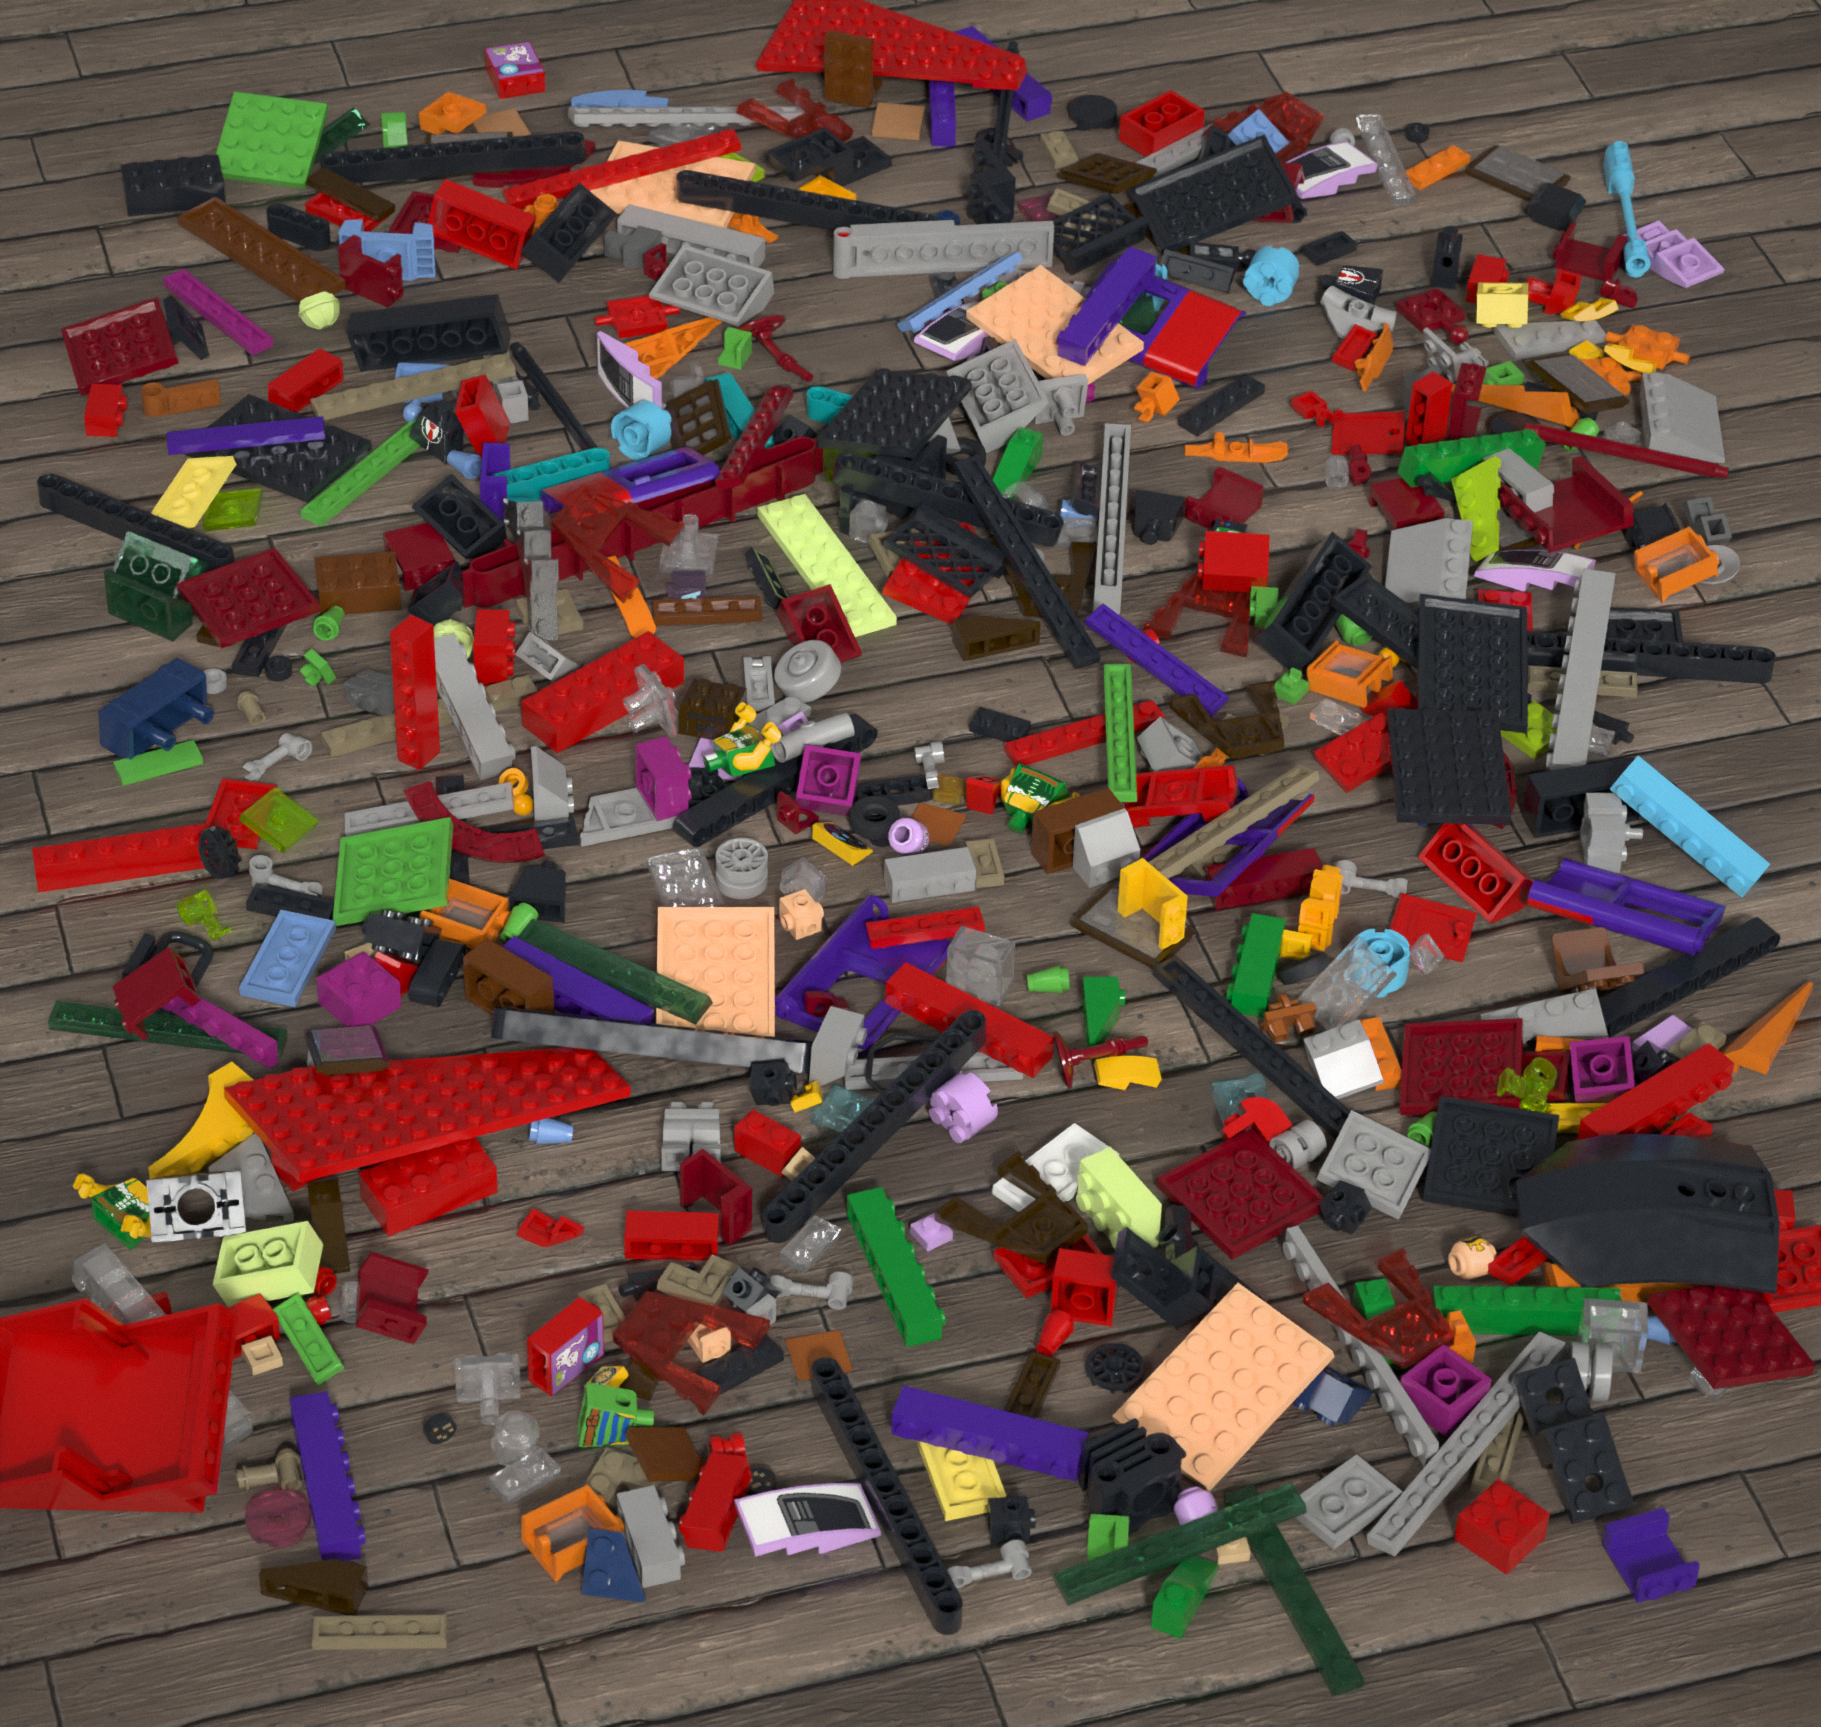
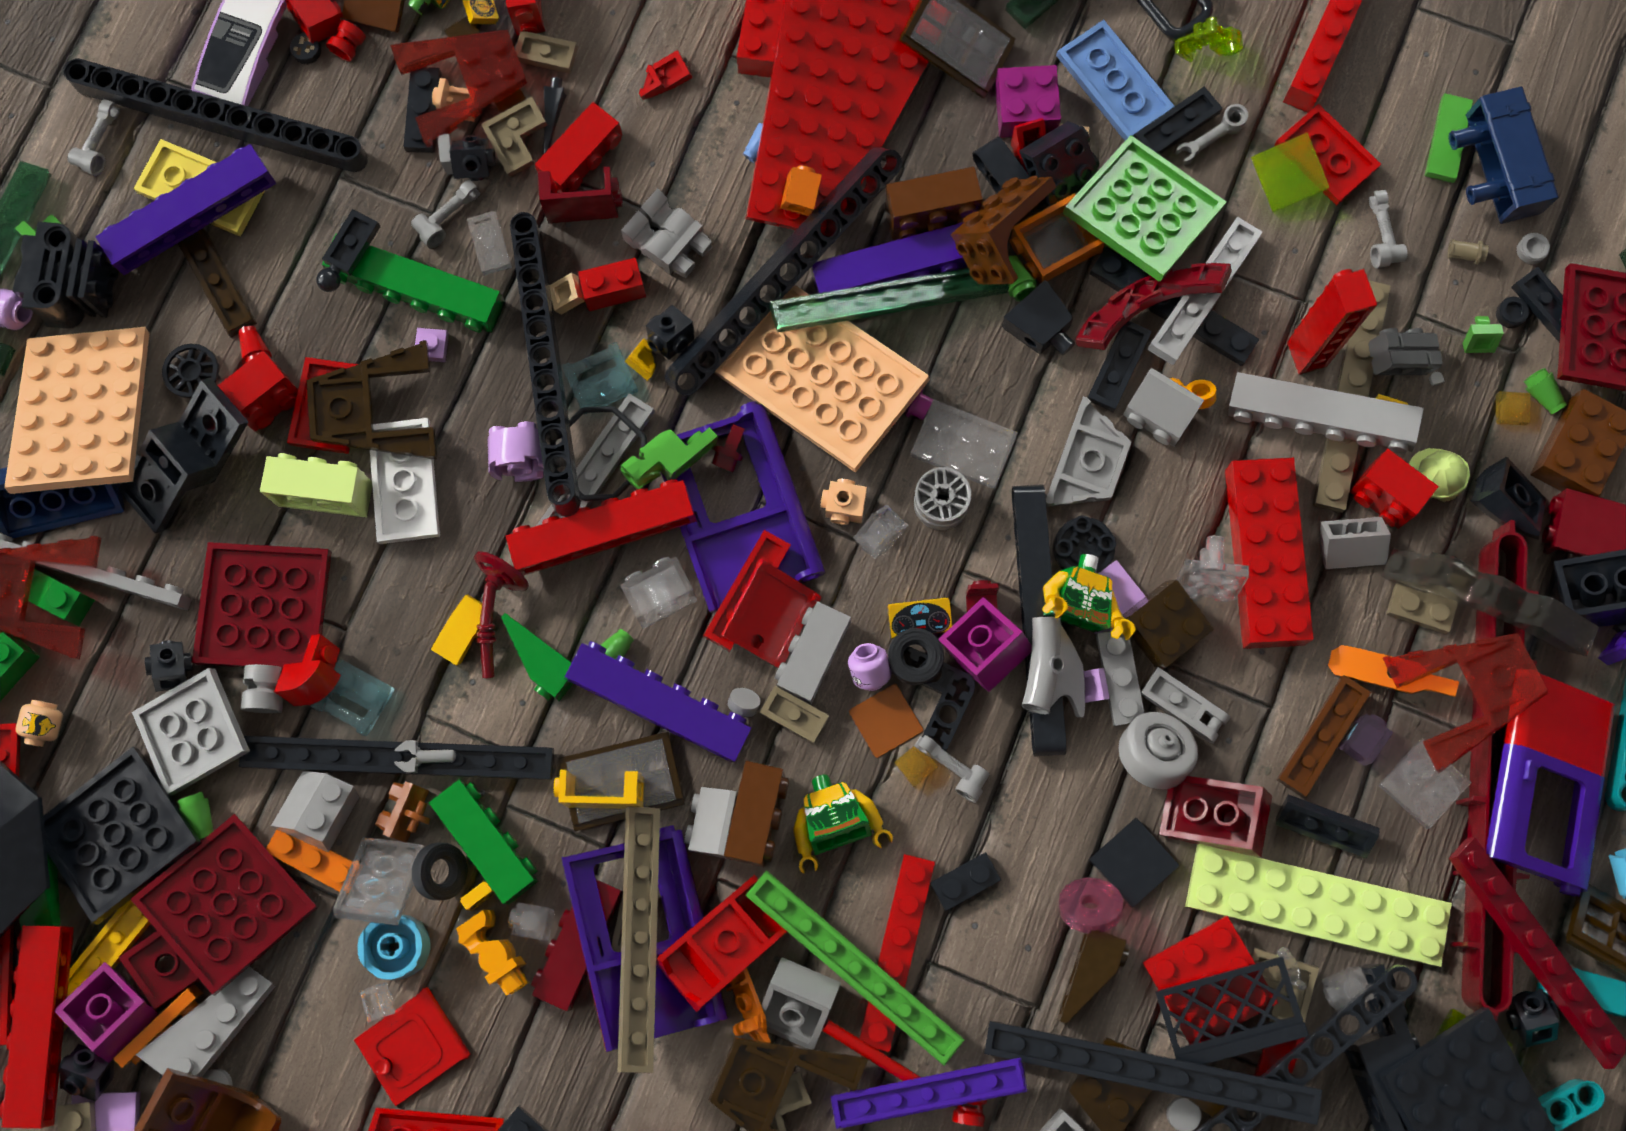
camera: 135 degrees right, 35 degrees up
black wheel [199,826,242,879] -> none
magenta brick [635,736,691,821] -> none
dark orange sticker [785,1330,853,1381] -> none
light grey slope [809,1006,867,1086] -> none
red slope [966,775,1002,815] -> none
black brick [987,1496,1036,1544] -> none
black piece [1158,1204,1199,1261] -> none
light grey brick [1334,860,1408,898] -> none
clear neon green piece [1497,1057,1557,1113] -> none
none -> black plate [316,209,381,292]
none -> light grey bar [394,740,456,773]
none -> clear brick [508,903,555,941]
none -> dark purple brick [564,641,751,762]
none -> bright green plate [620,427,718,490]
none -> red container [721,559,821,669]
none -> light grey tile [727,688,760,717]
none -> orange brick [780,166,822,216]
none -> red bar [822,1019,921,1081]
none -> reddish brown bracket [950,176,1057,284]
none -> clear pink tile [1059,878,1123,933]
none -> black tile [1088,817,1180,908]
none -> clear piece [1277,947,1306,990]
none -> clear yellow plate [1496,391,1530,426]

